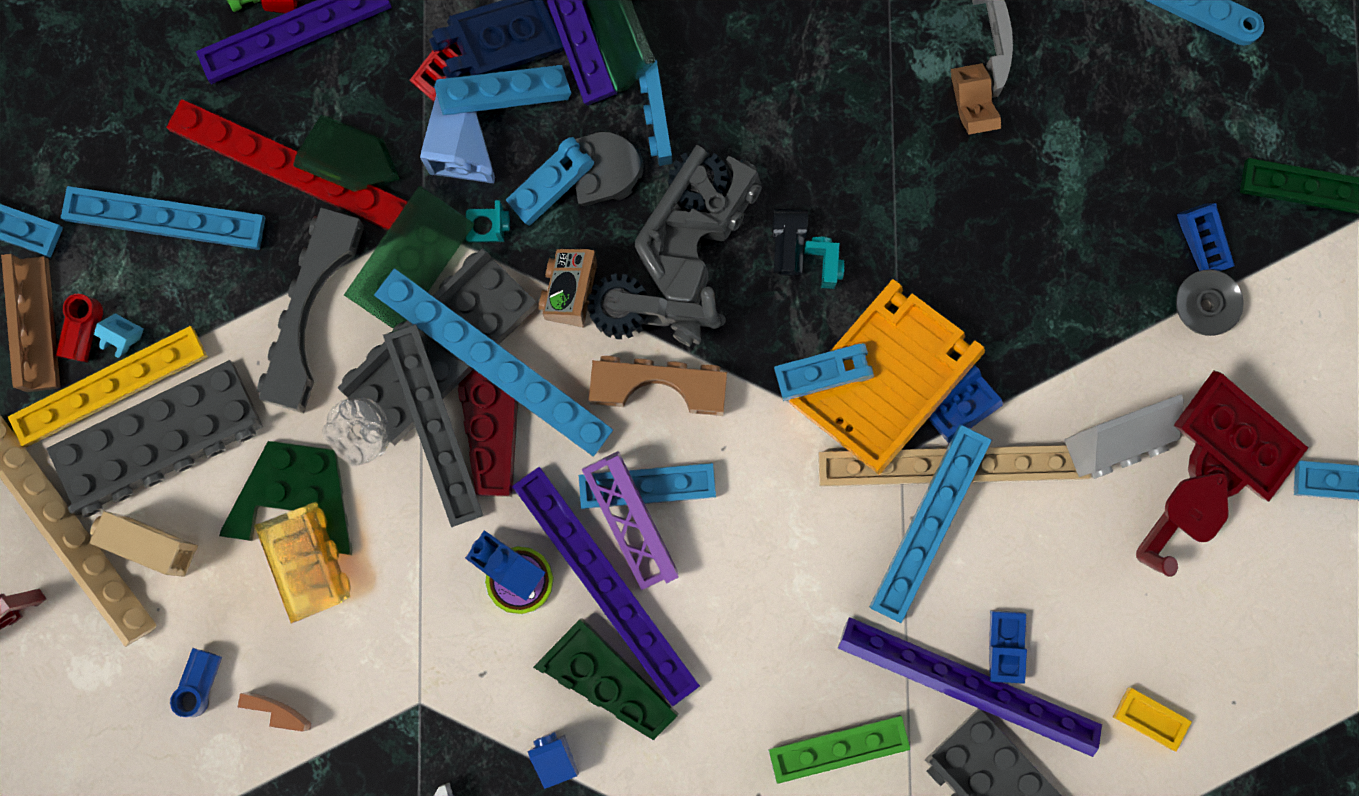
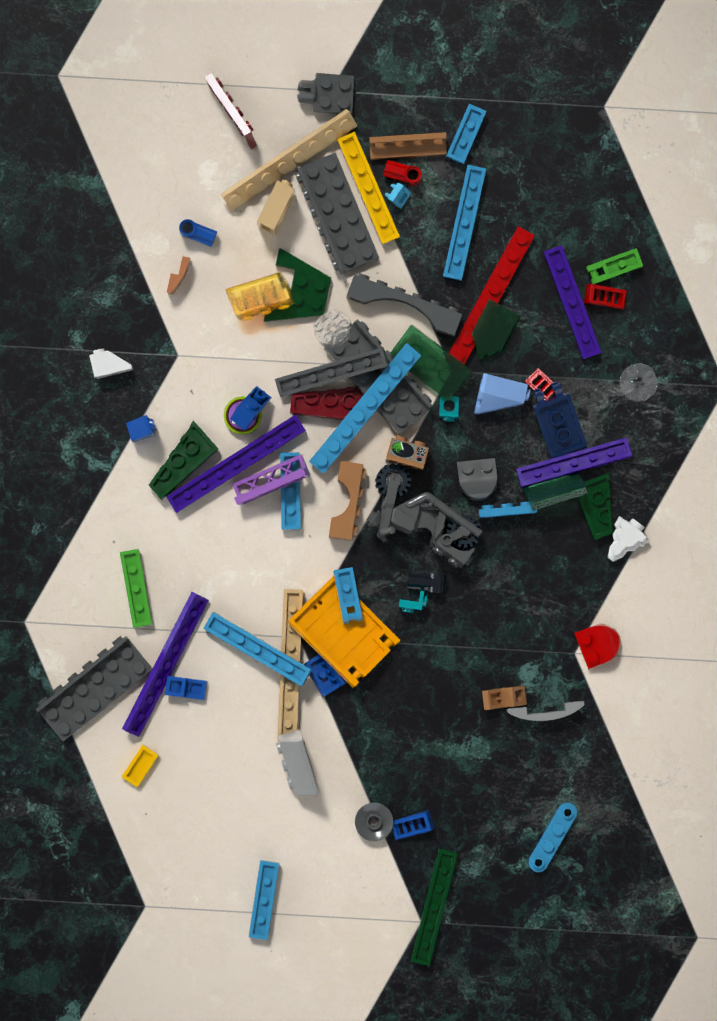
camera: 90 degrees right, 5 degrees up
dark azure plate [434,65,571,115] -> none
dark azure plate [506,137,594,226] -> none
dark red plate [1136,370,1309,577] -> none

